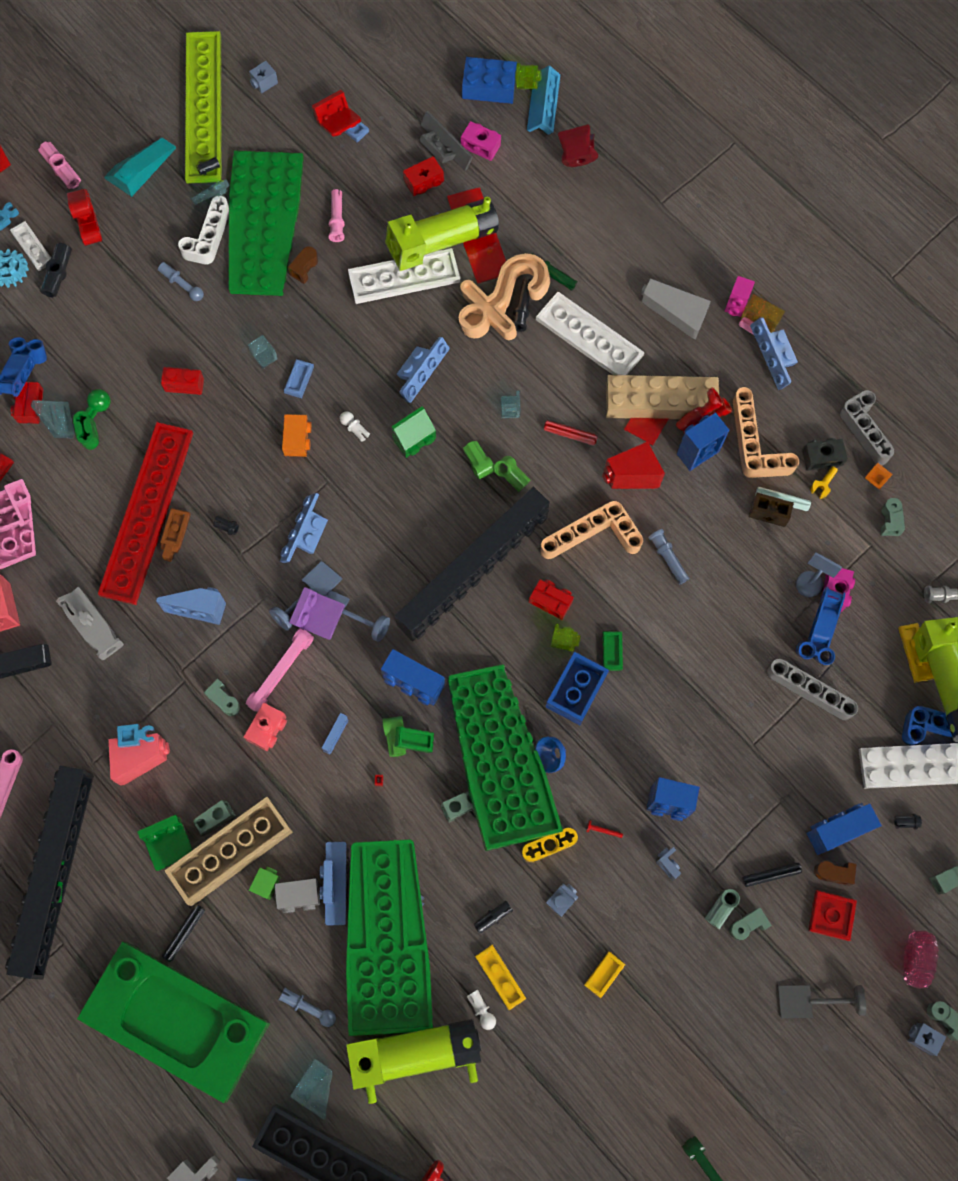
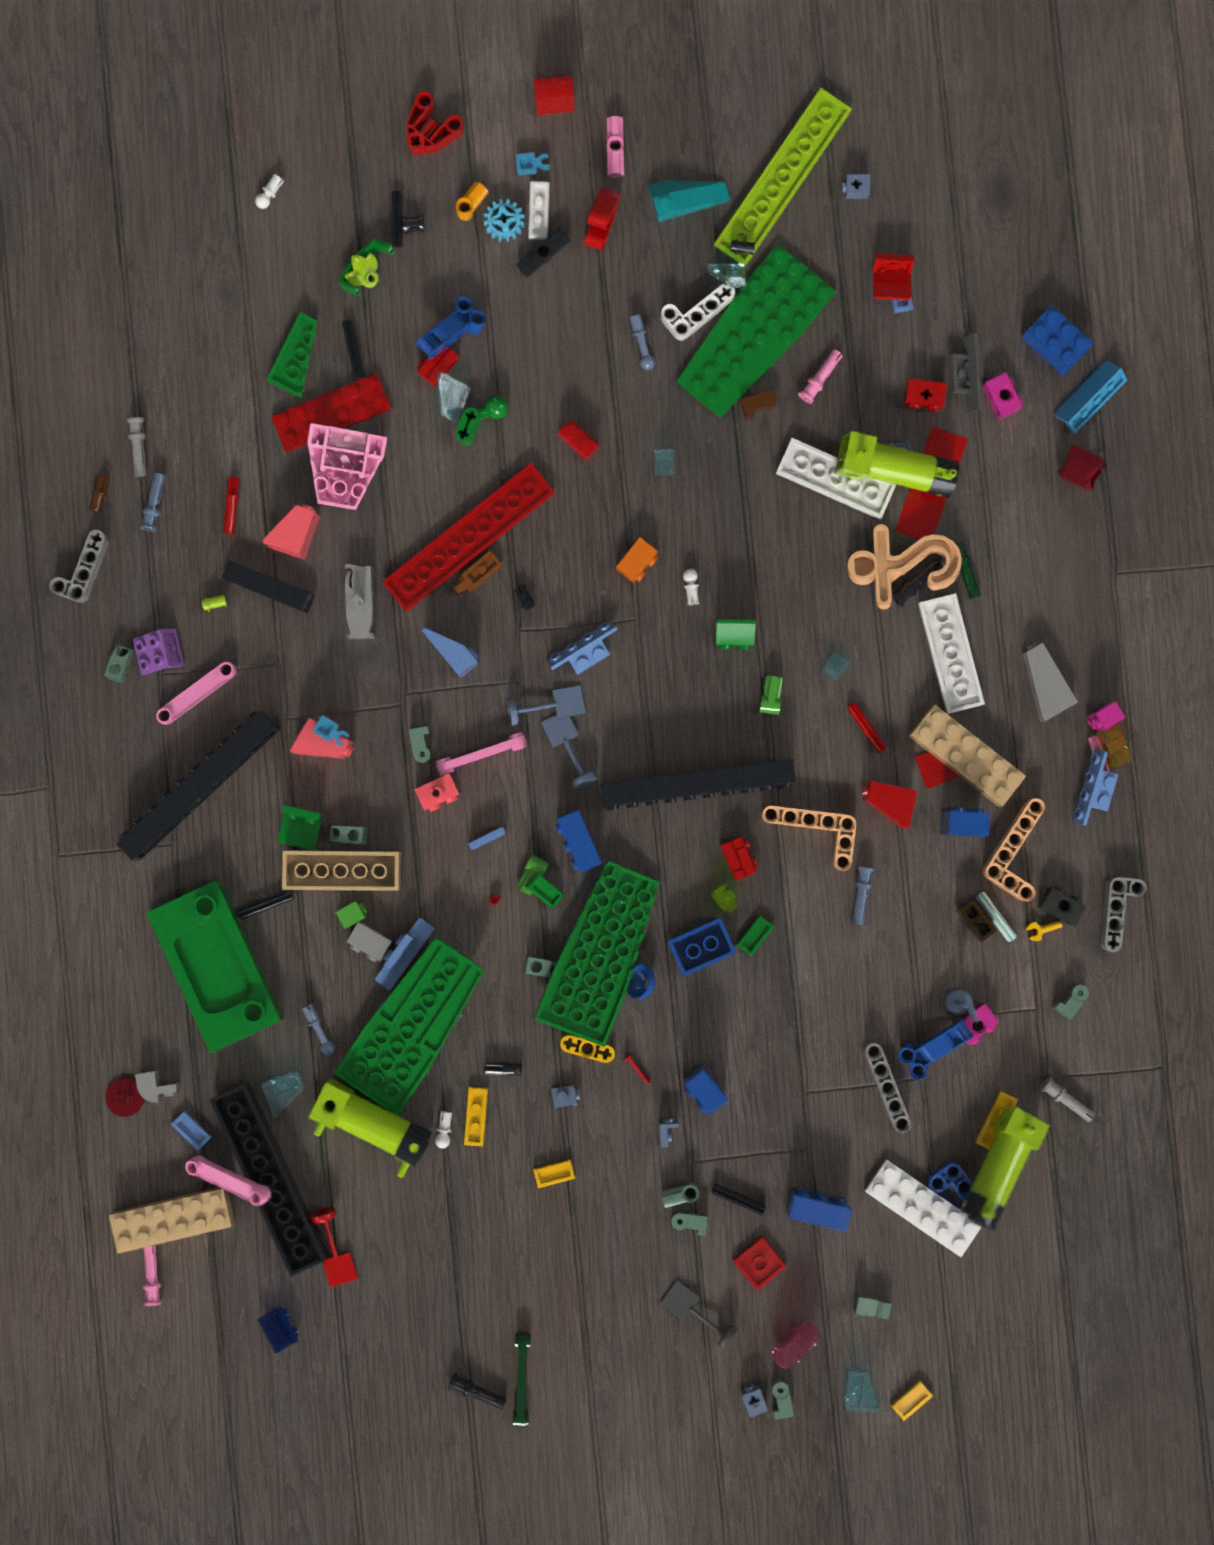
camera: 40 degrees right, 15 degrees up
medium blue tile [284,359,314,398] -> none
medium lavender bracket [289,587,345,640] -> none
medium blue bracket [397,337,450,403] -> none
bright green piece [494,456,531,492] -> none
clear neon green brick [515,63,542,89] -> none
red piece [676,387,732,434] -> none
reddish brown leg [814,861,857,886] -> none
orange tile [865,463,893,490] -> none
black pin [894,814,922,830] -> none

